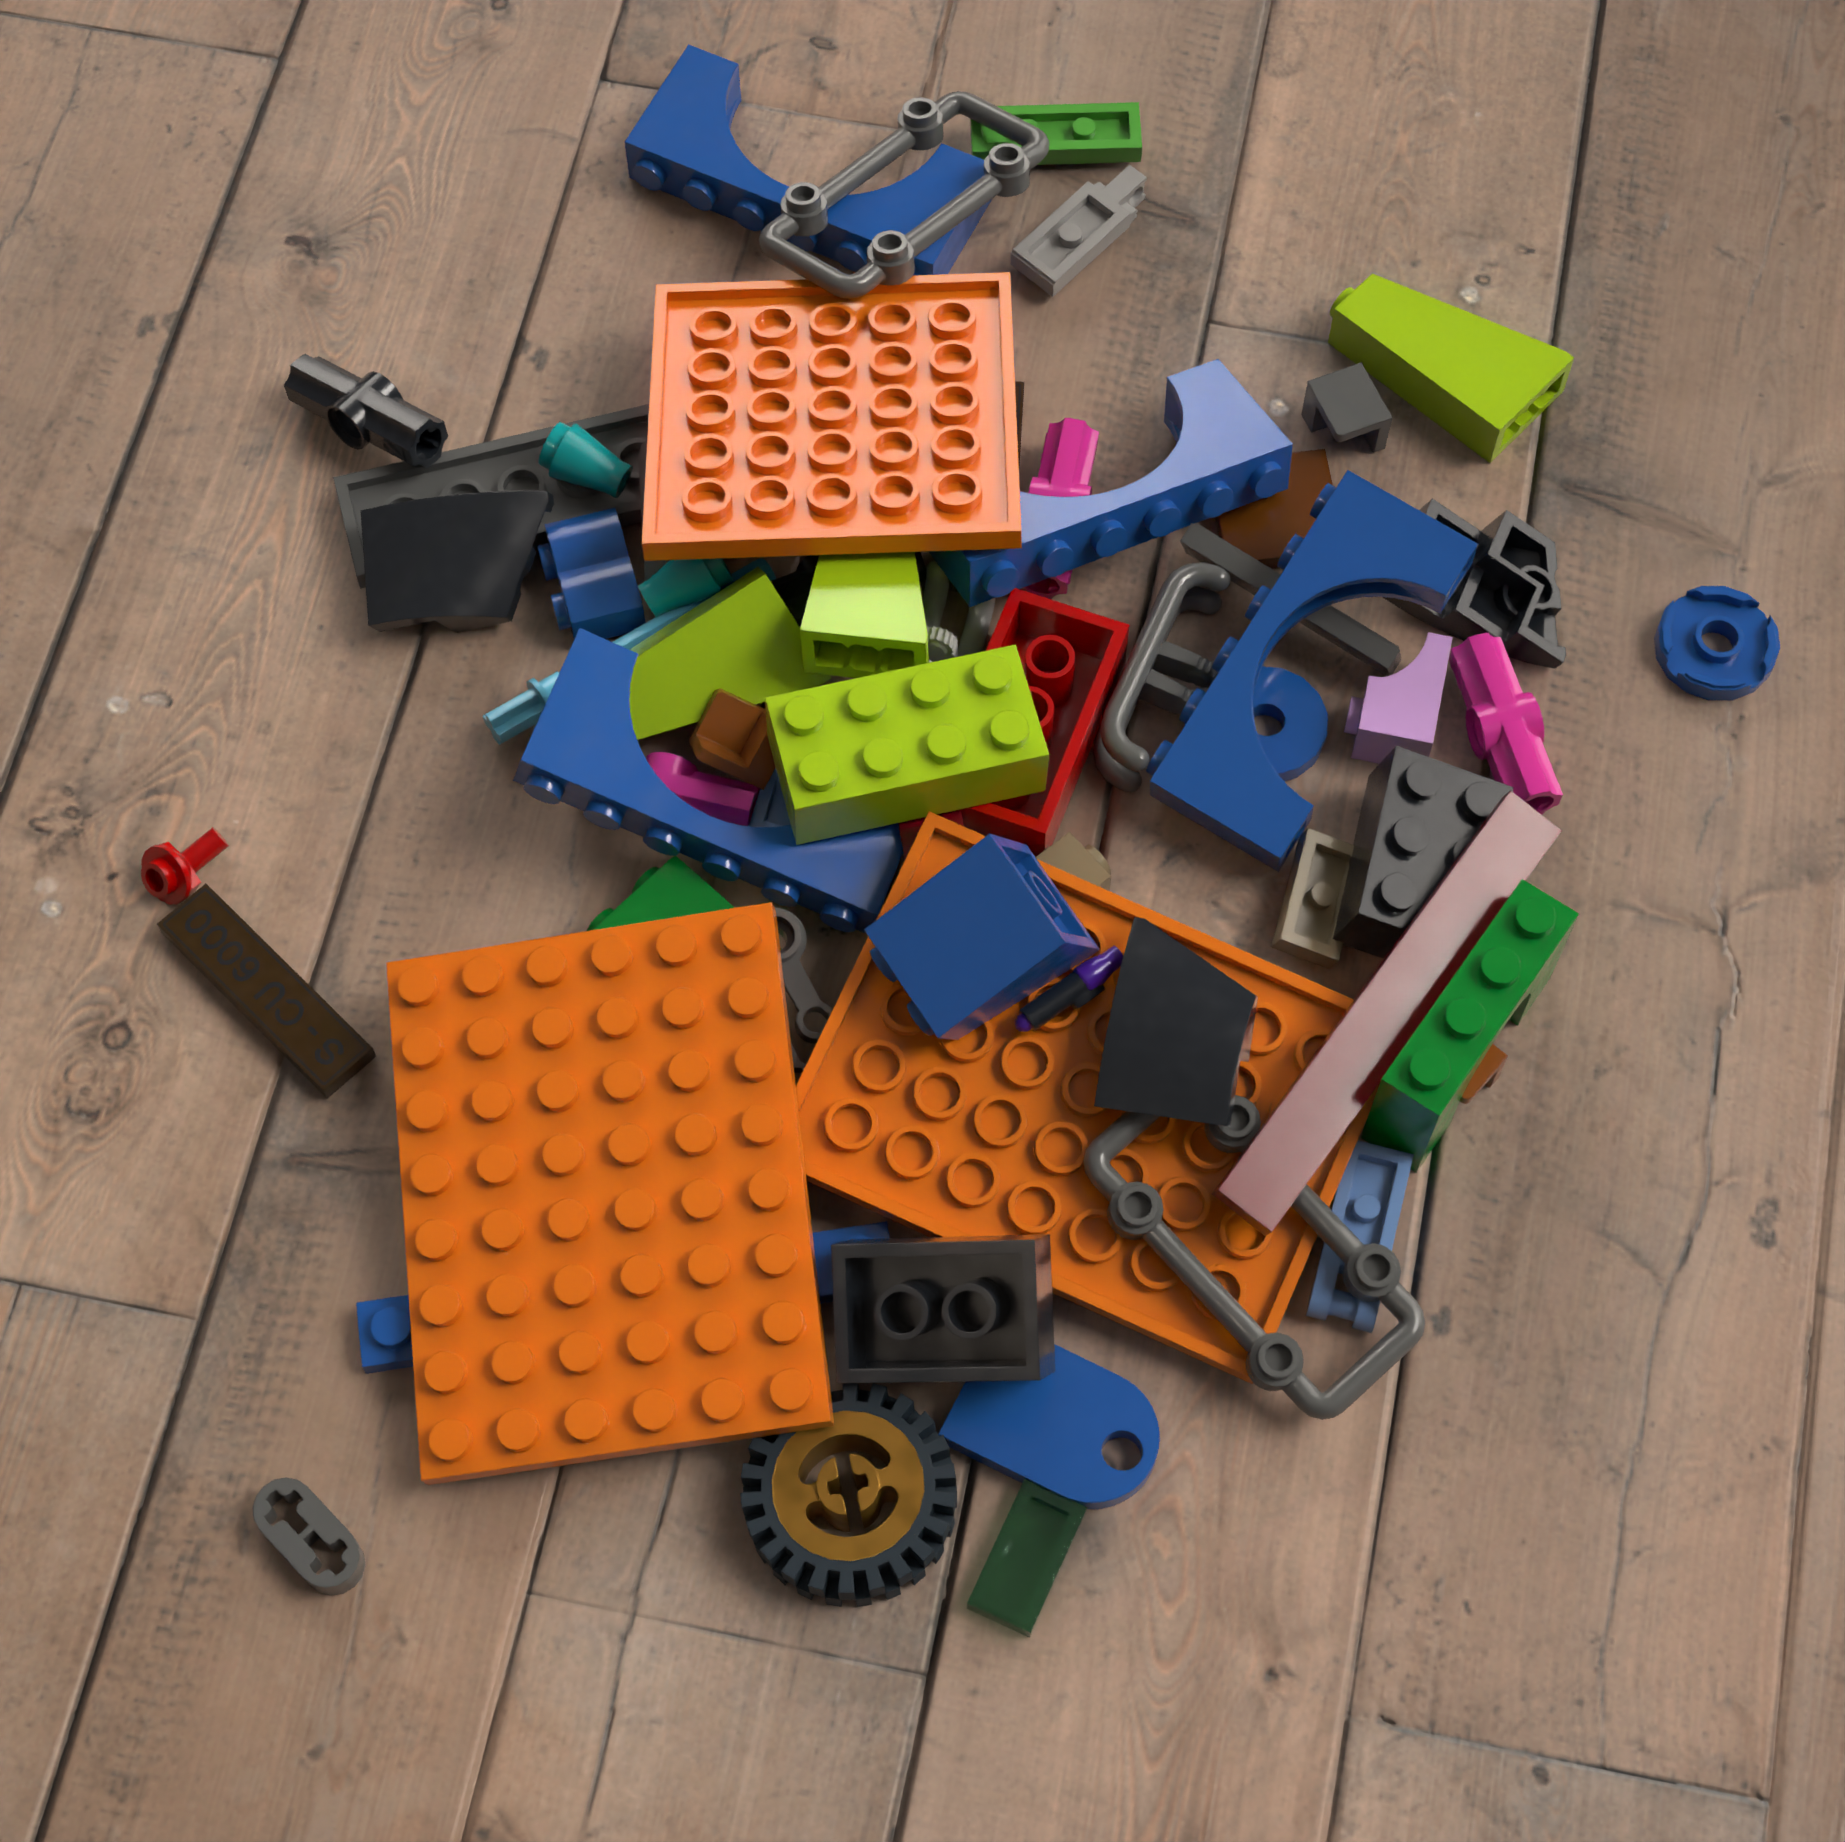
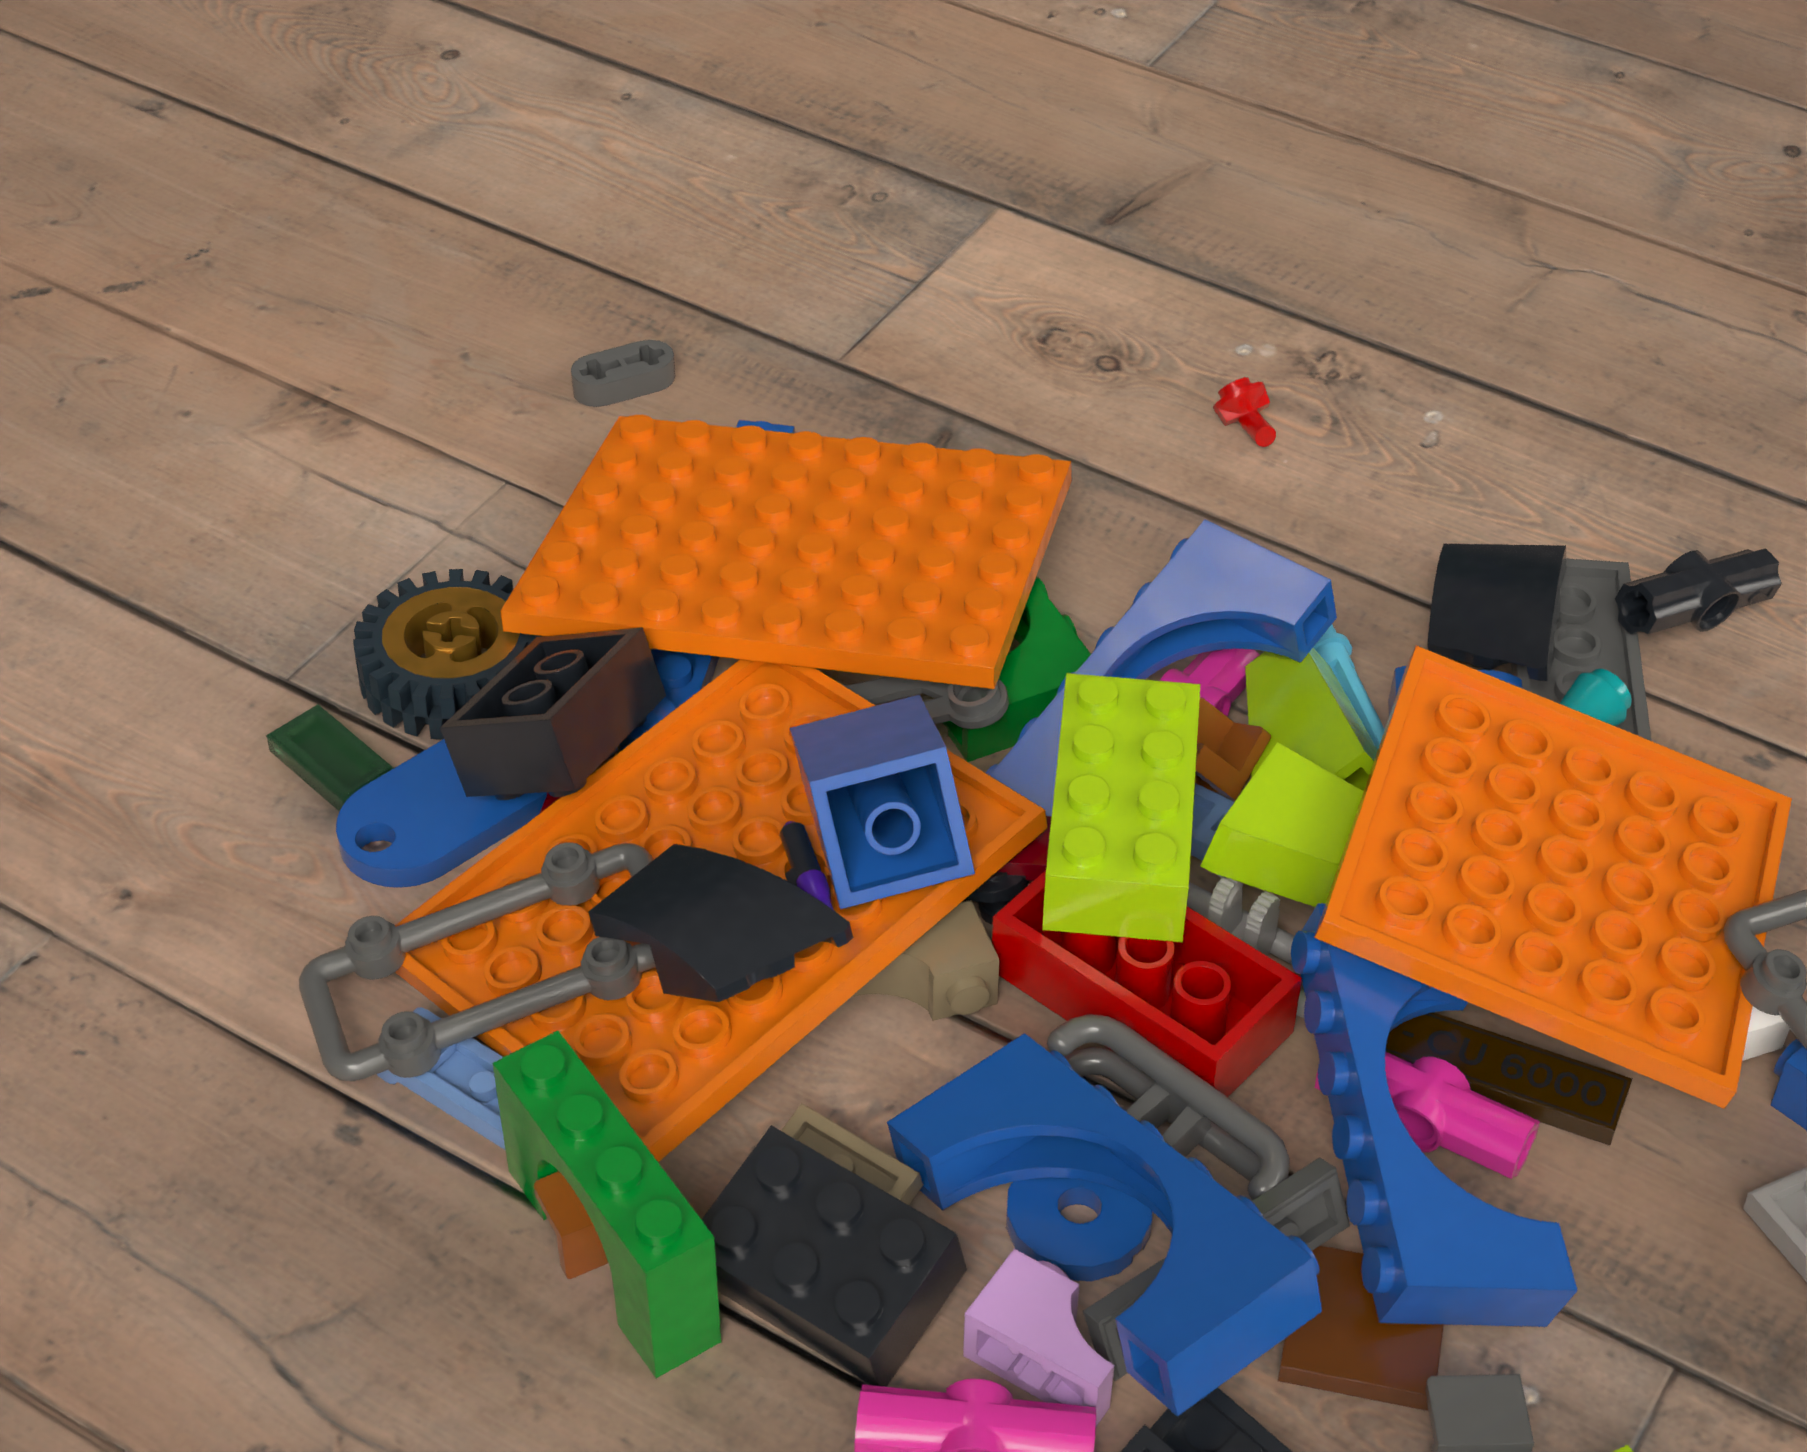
camera: 110 degrees right, 20 degrees down
dark brown tile [157,883,376,1099] -> none
tile [1212,791,1562,1236] -> none

